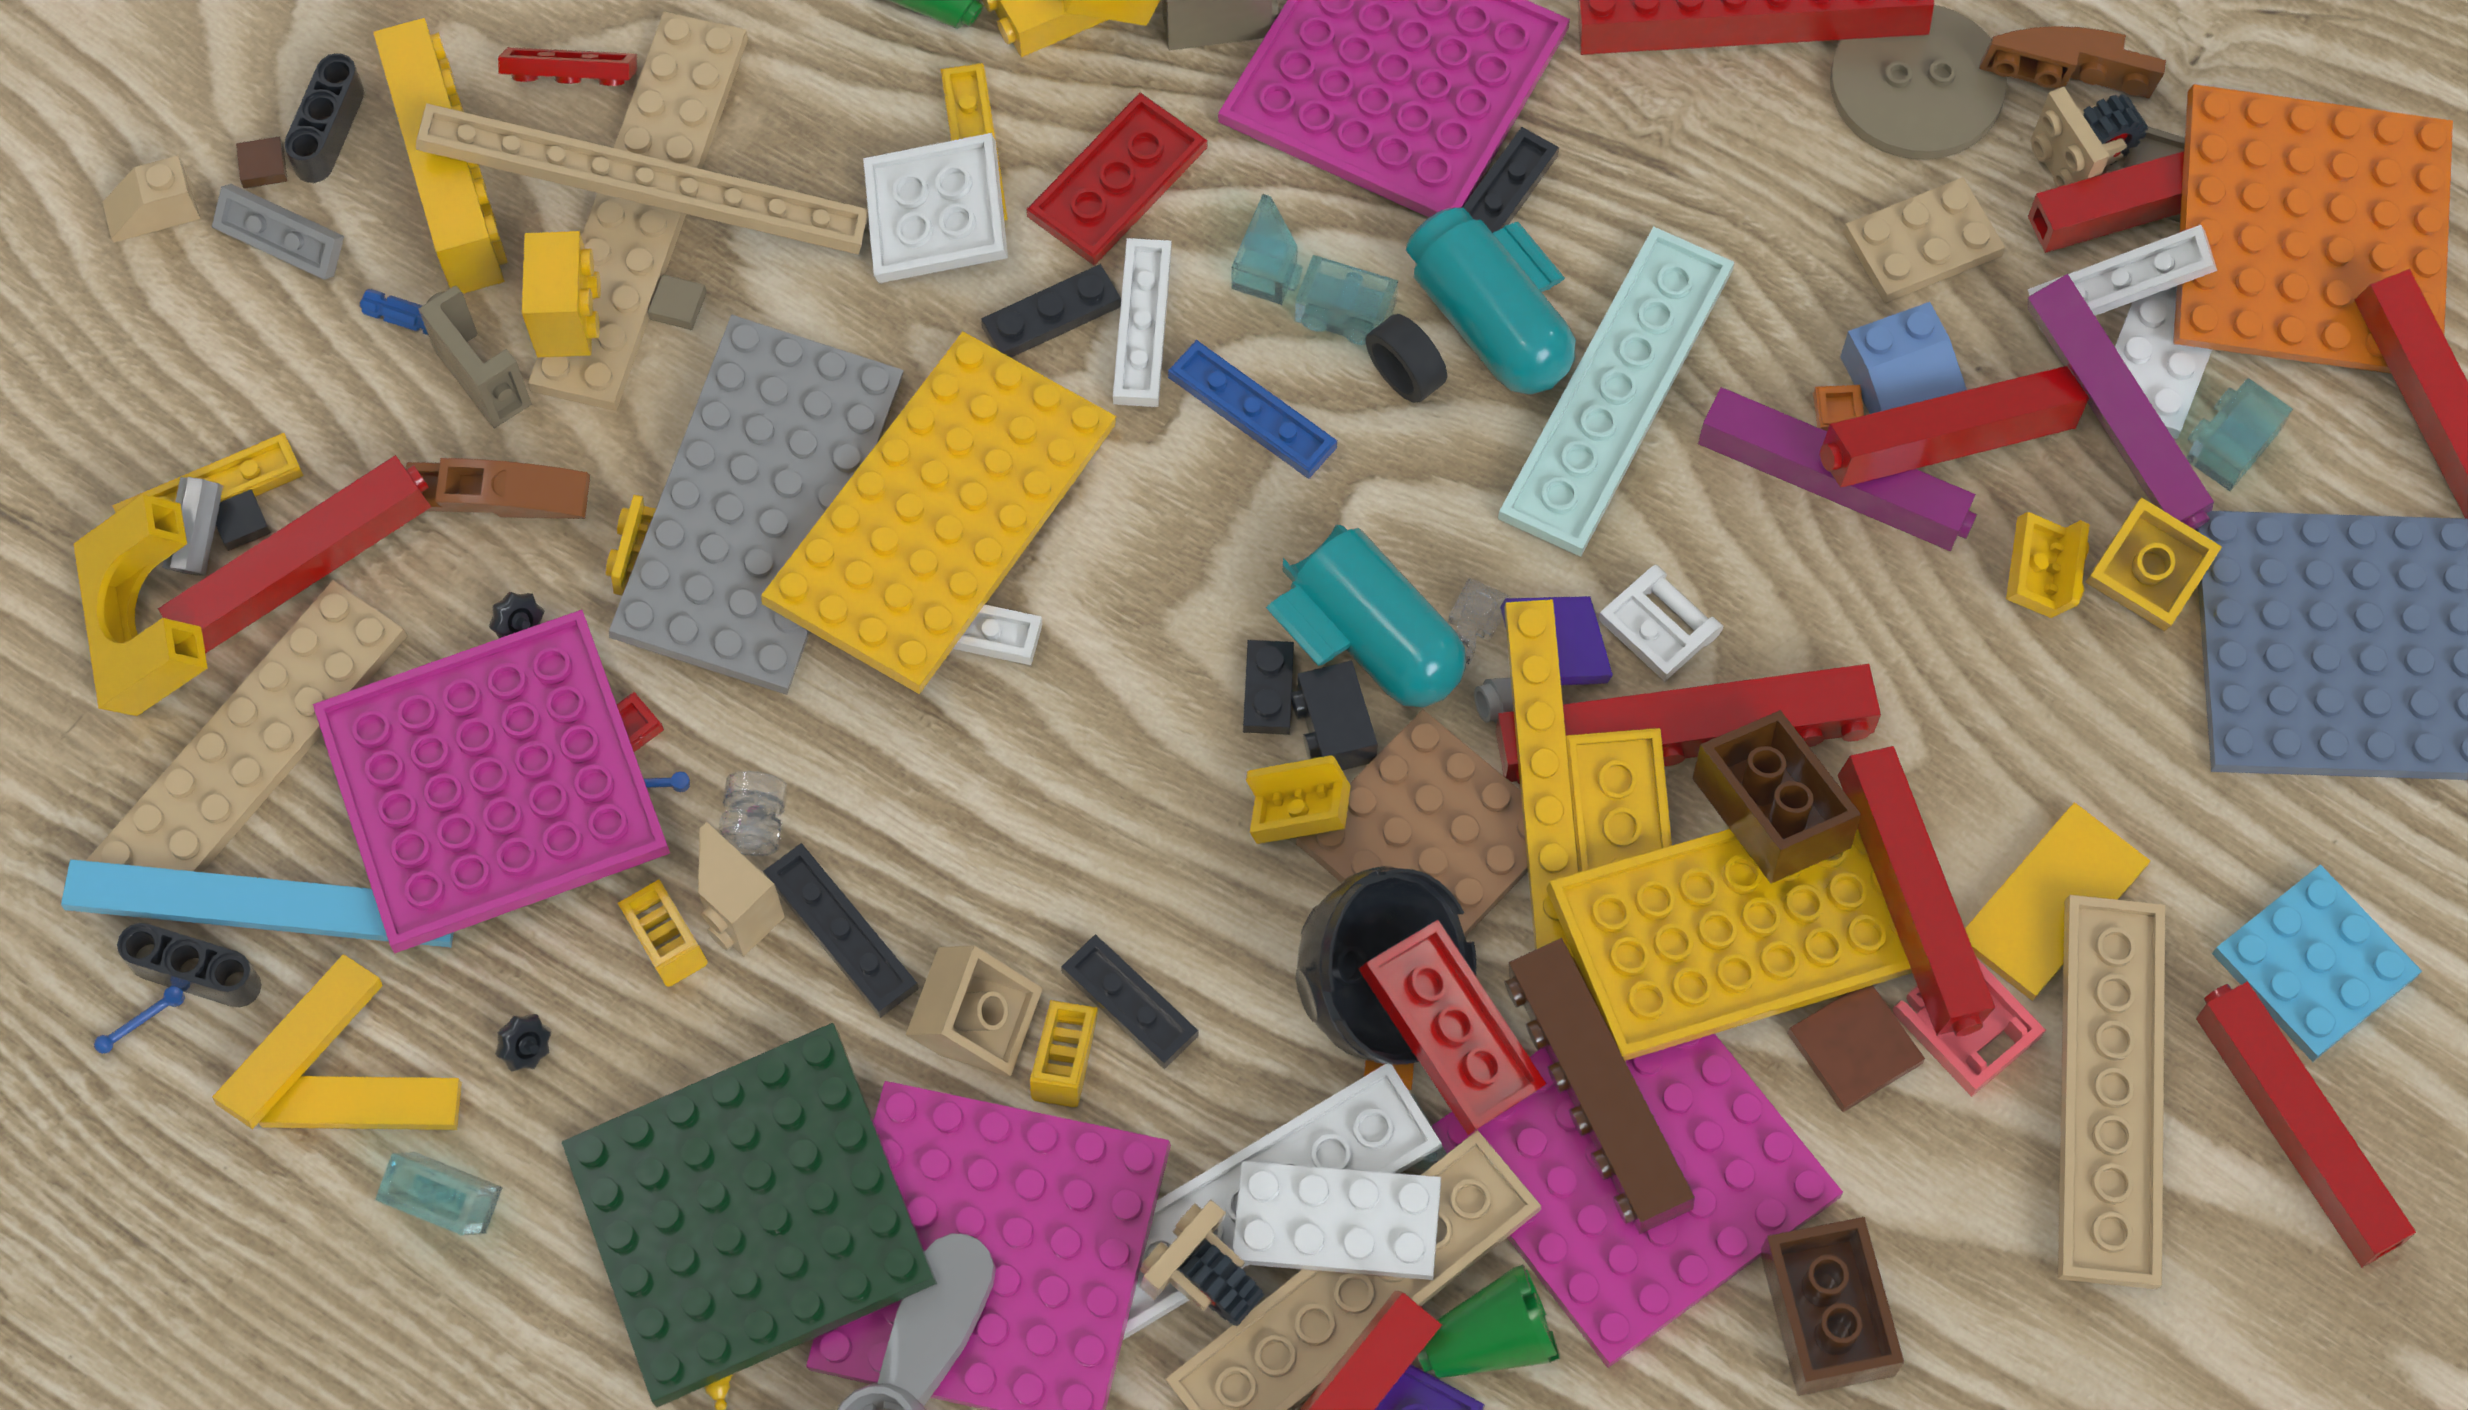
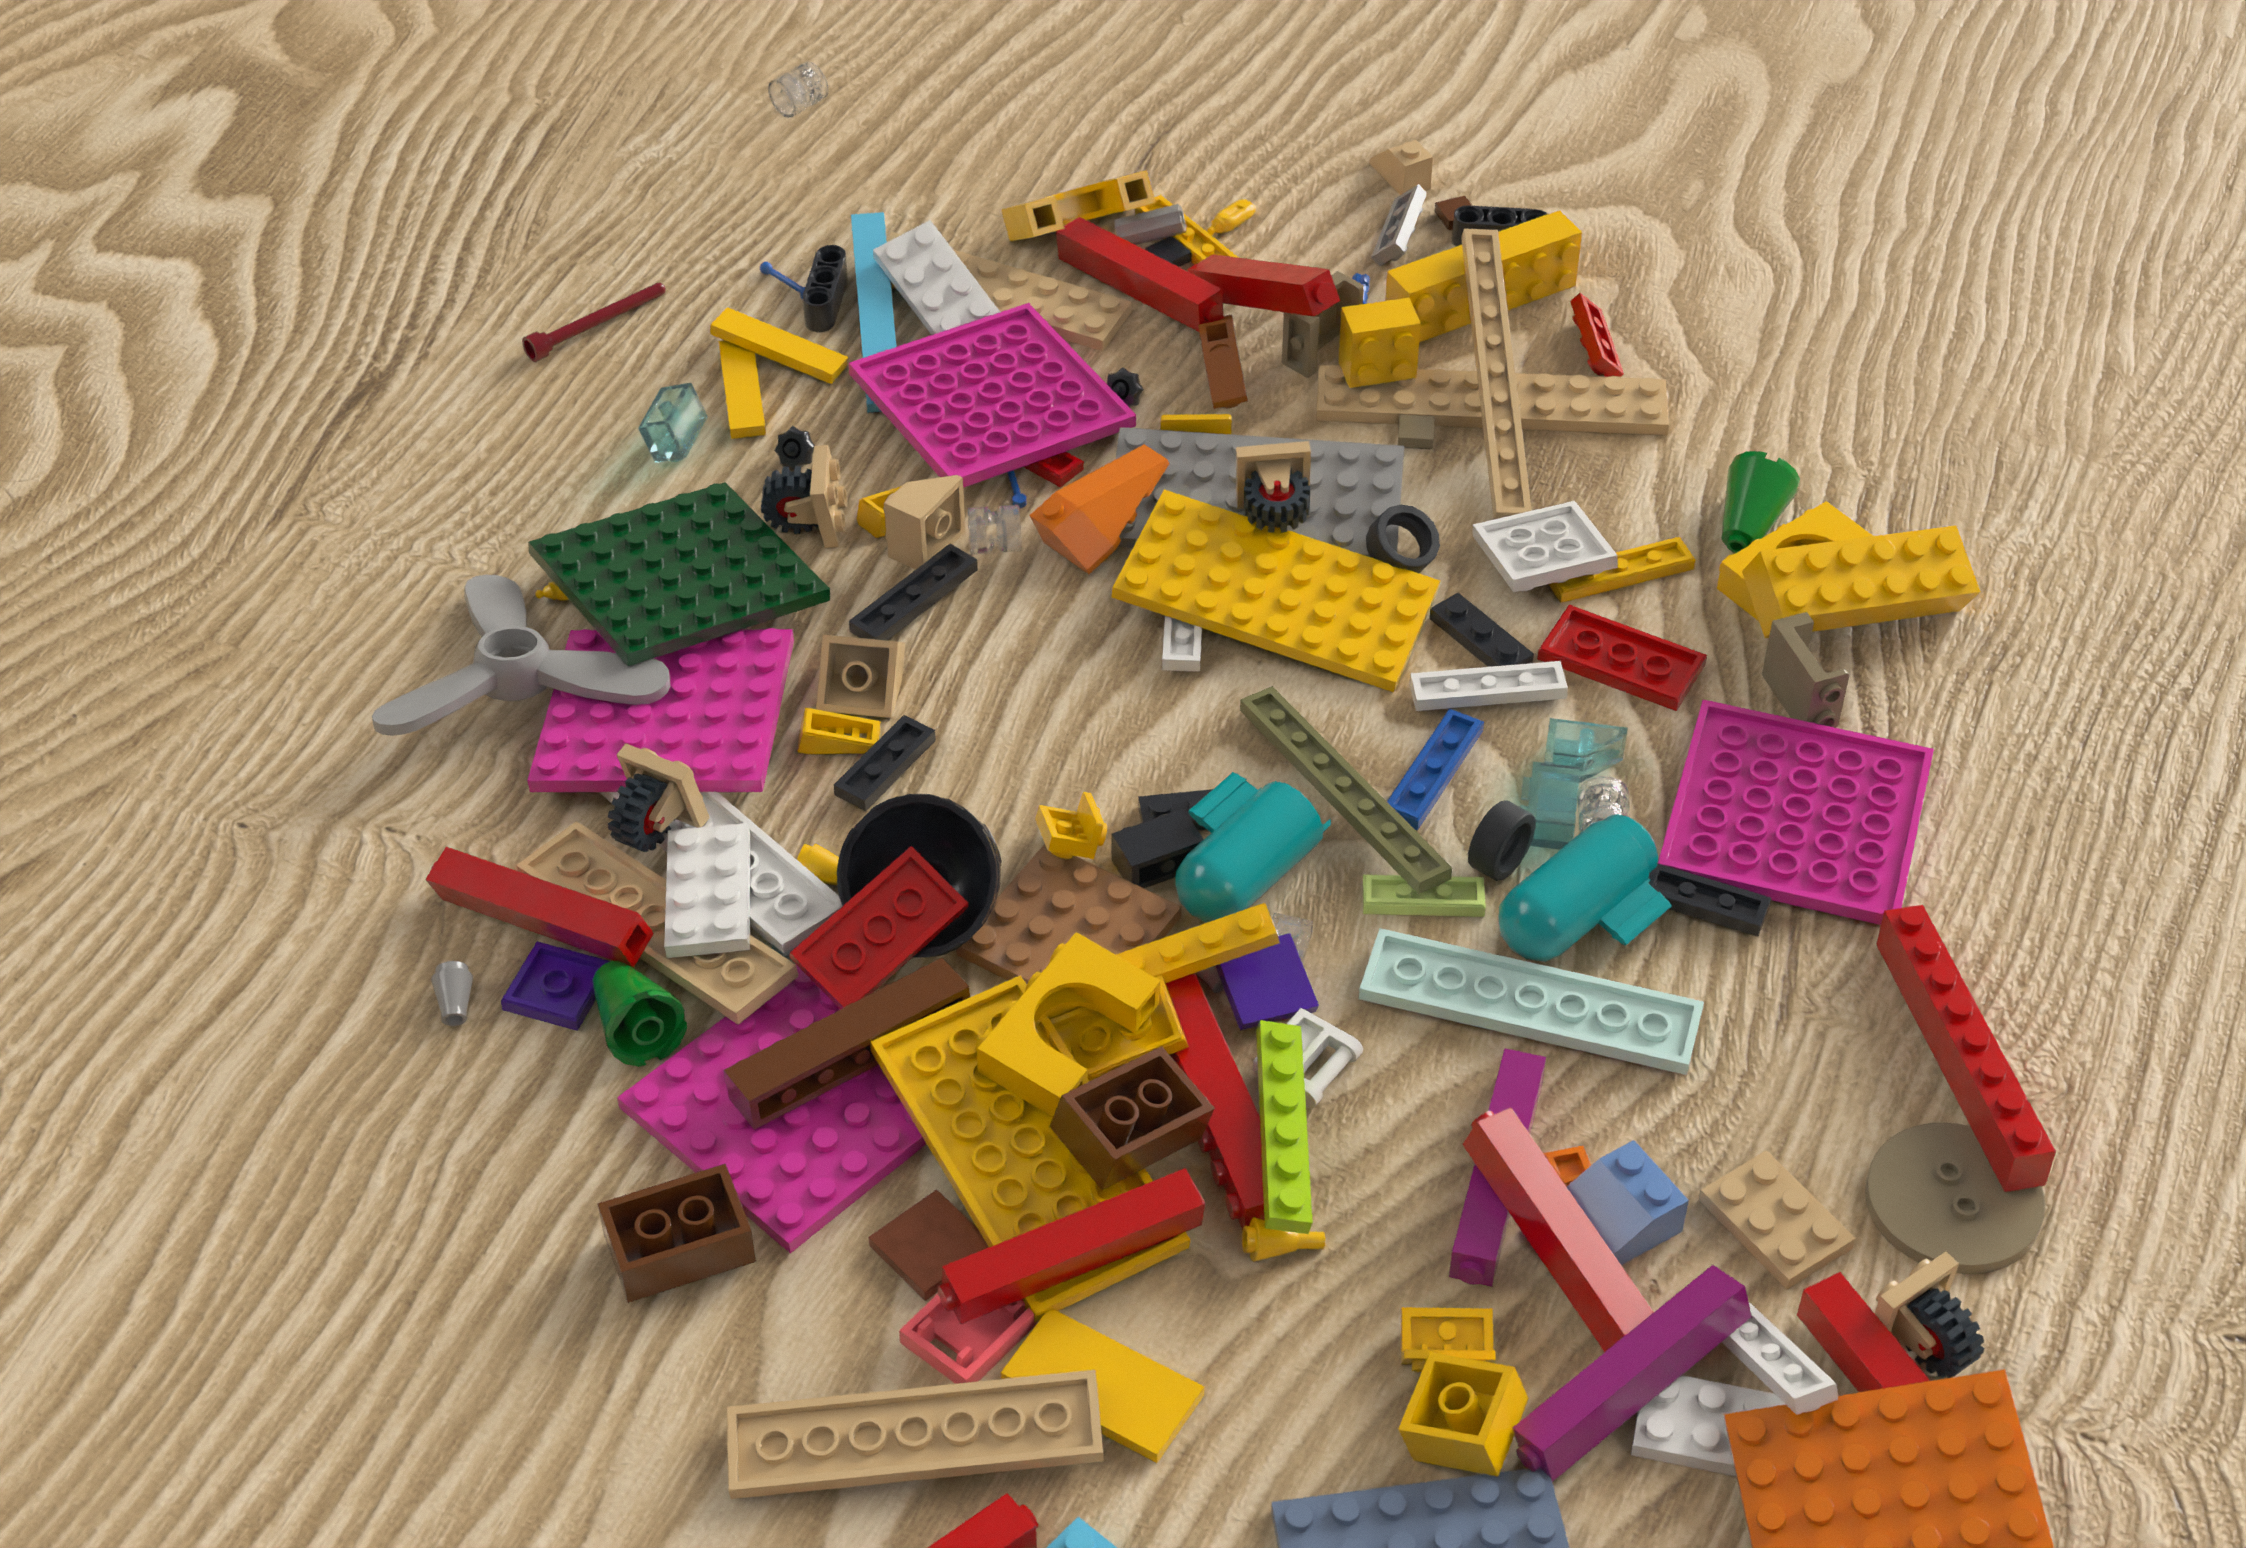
camera: 80 degrees right, 20 degrees down
dark orange slope [1979,26,2166,99] -> none
clear light blue brick [2186,378,2293,492] -> none
none -> dark red piece [522,283,666,362]
none -> plate [761,445,847,549]
none -> yellow cone [797,843,839,885]
none -> white plate [873,220,1000,335]
none -> yellow arch [975,932,1160,1117]
none -> orange wedge [1030,444,1169,574]
none -> red brick [1187,254,1340,317]
none -> yellow piece [1207,199,1256,235]
none -> plate [1236,441,1311,533]
none -> olive plate [1240,686,1452,894]
none -> yellow cone [1242,1217,1325,1262]
none -> lime plate [1256,1020,1313,1234]
none -> yellowish green tile [1363,874,1486,917]
none -> black tyre [1366,504,1440,573]
none -> clear wheel [1578,776,1630,834]

